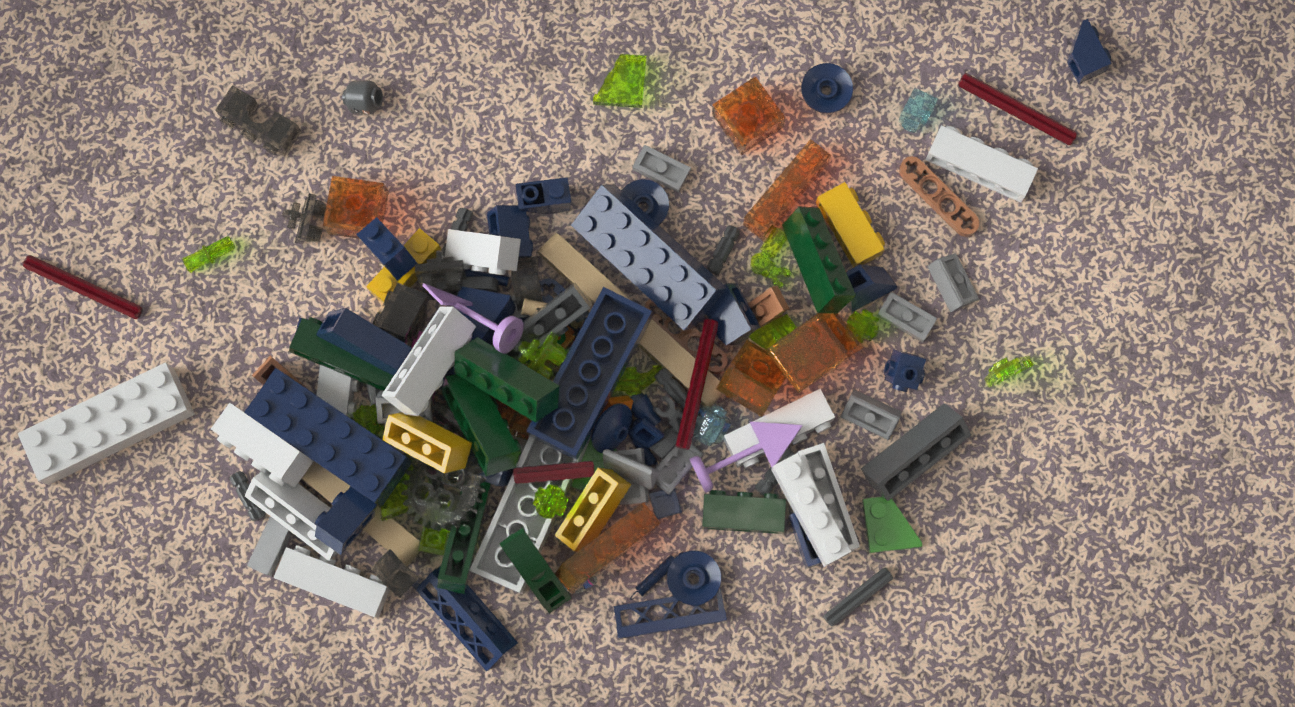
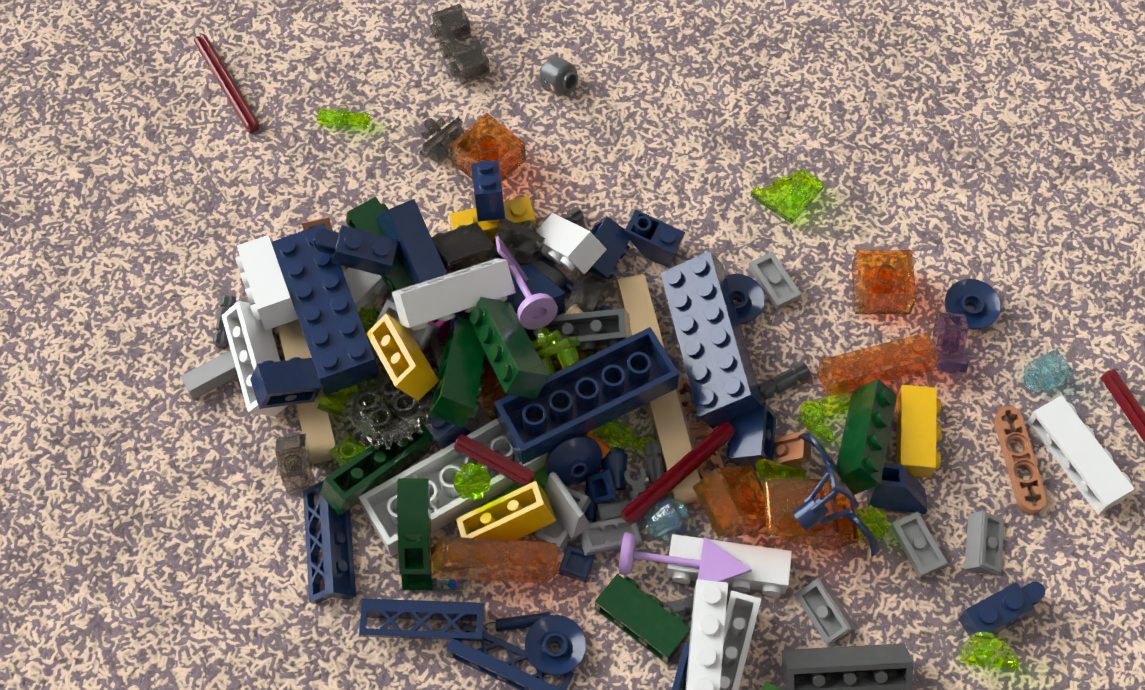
camera: 30 degrees right, 15 degrees down
white brick [18,362,195,485] -> none
white brick [274,545,391,618] -> none
dark blue brick [884,349,926,392] -> none
none -> dark blue brick [313,225,398,277]
none -> dark blue fence [359,598,486,641]
none -> dark blue plant [792,432,879,557]
none -> clear purple brick [932,312,969,374]
none -> dark blue brick [958,582,1045,645]

